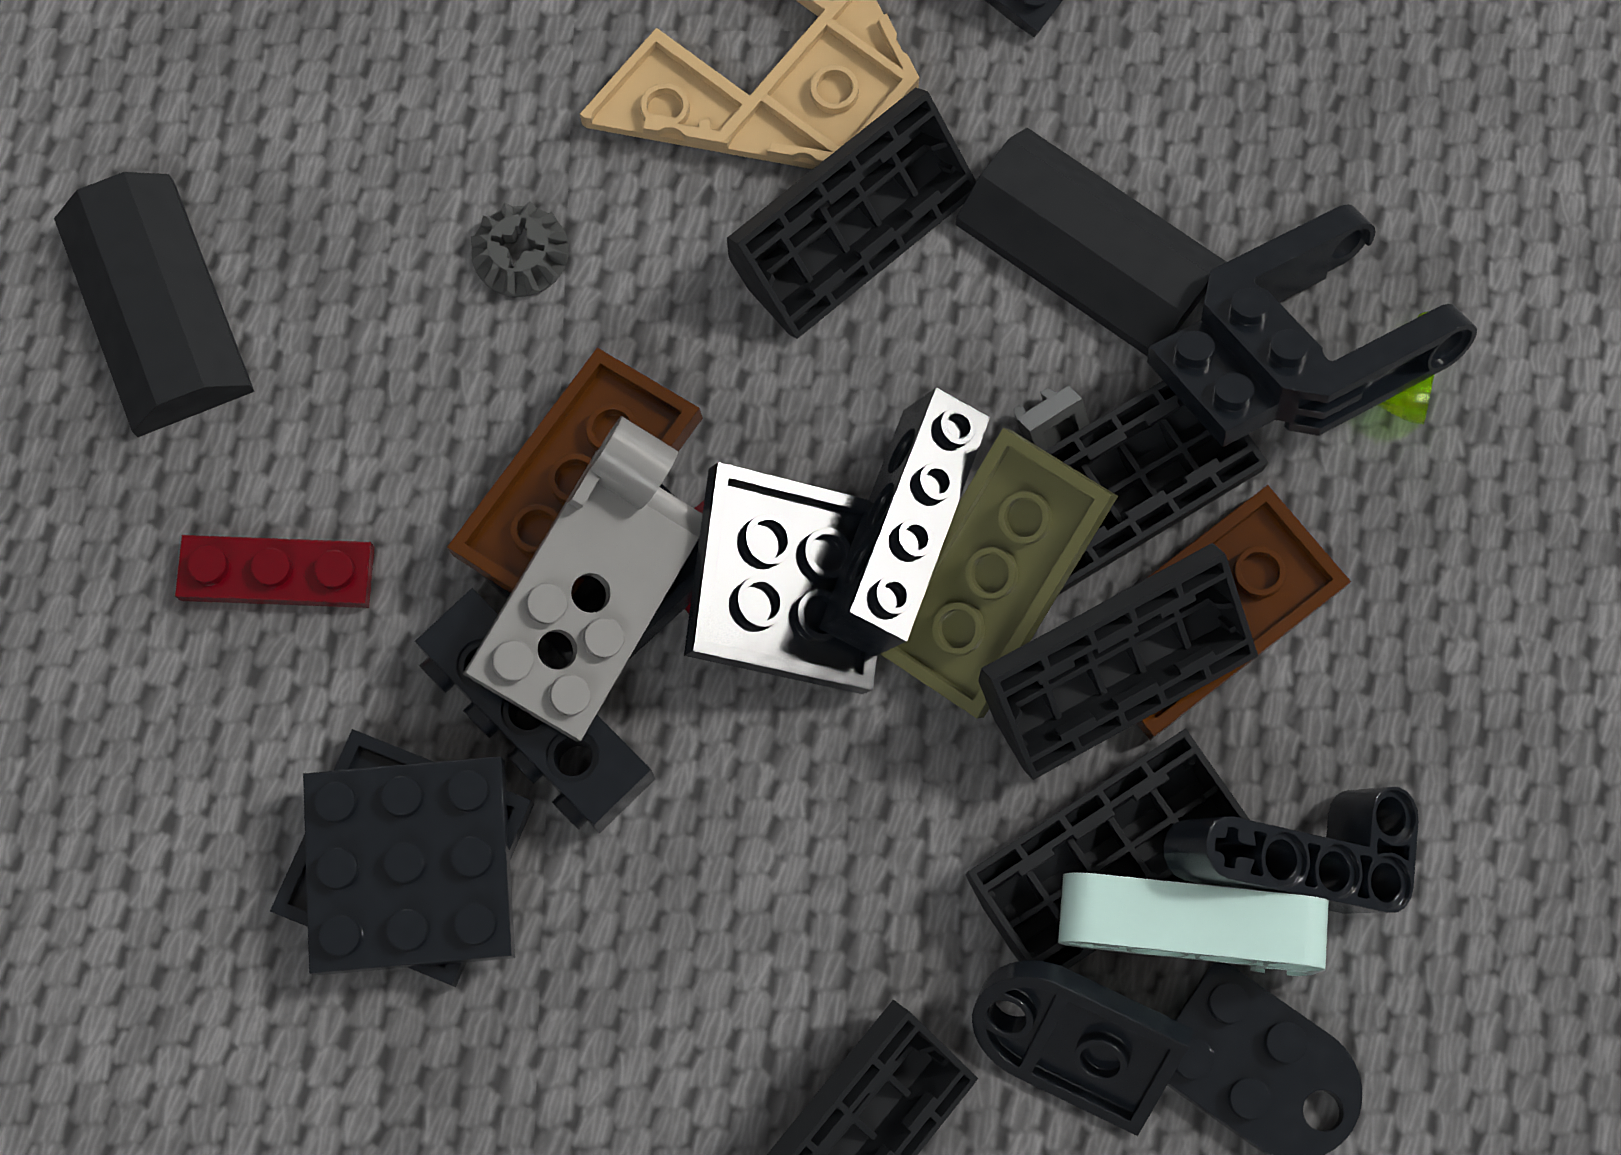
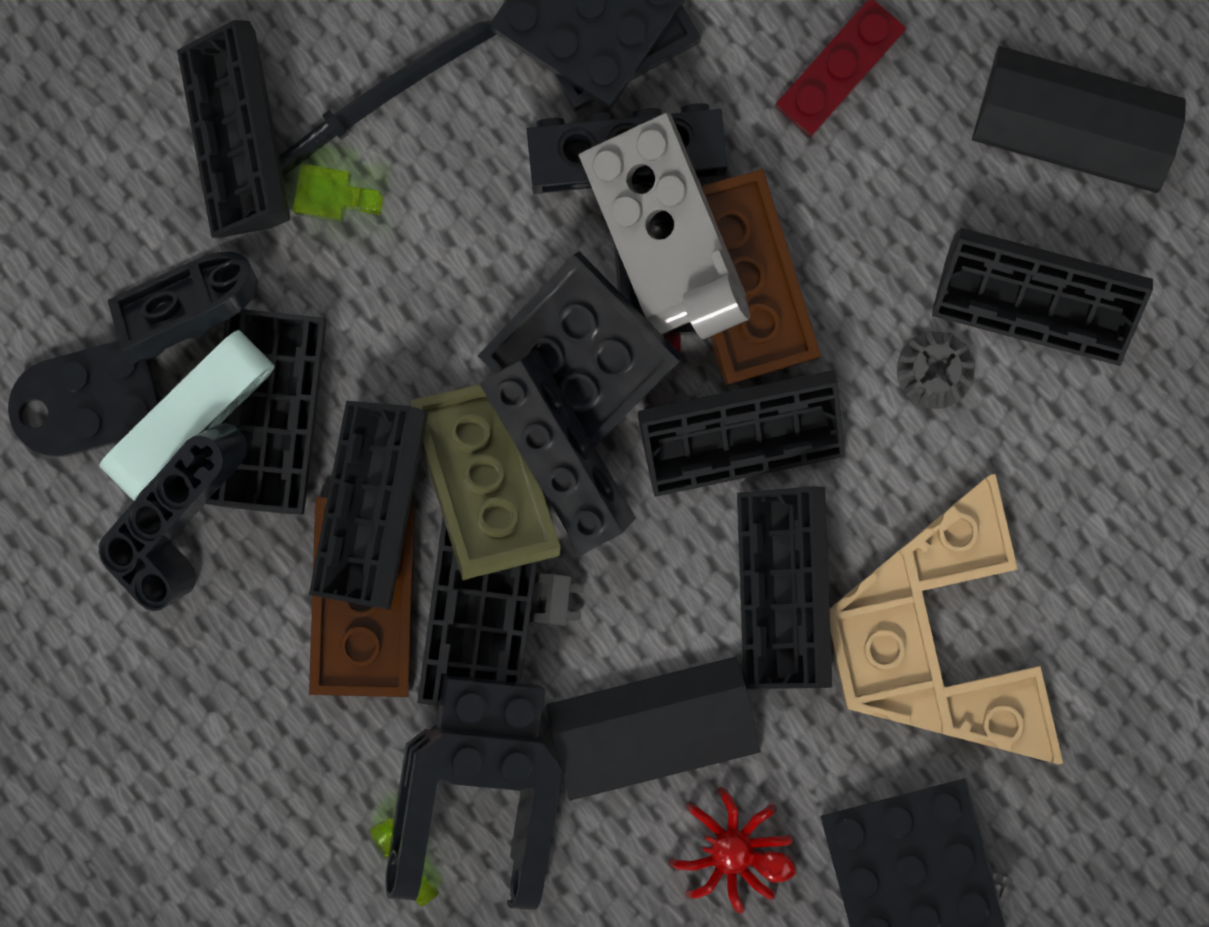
camera: 125 degrees right, 10 degrees up
none -> black sword [279,21,497,177]
none -> clear neon green plate [293,164,384,222]
none -> black piece [638,370,845,497]
none -> red animal [668,787,797,914]
none -> black piece [932,228,1153,366]

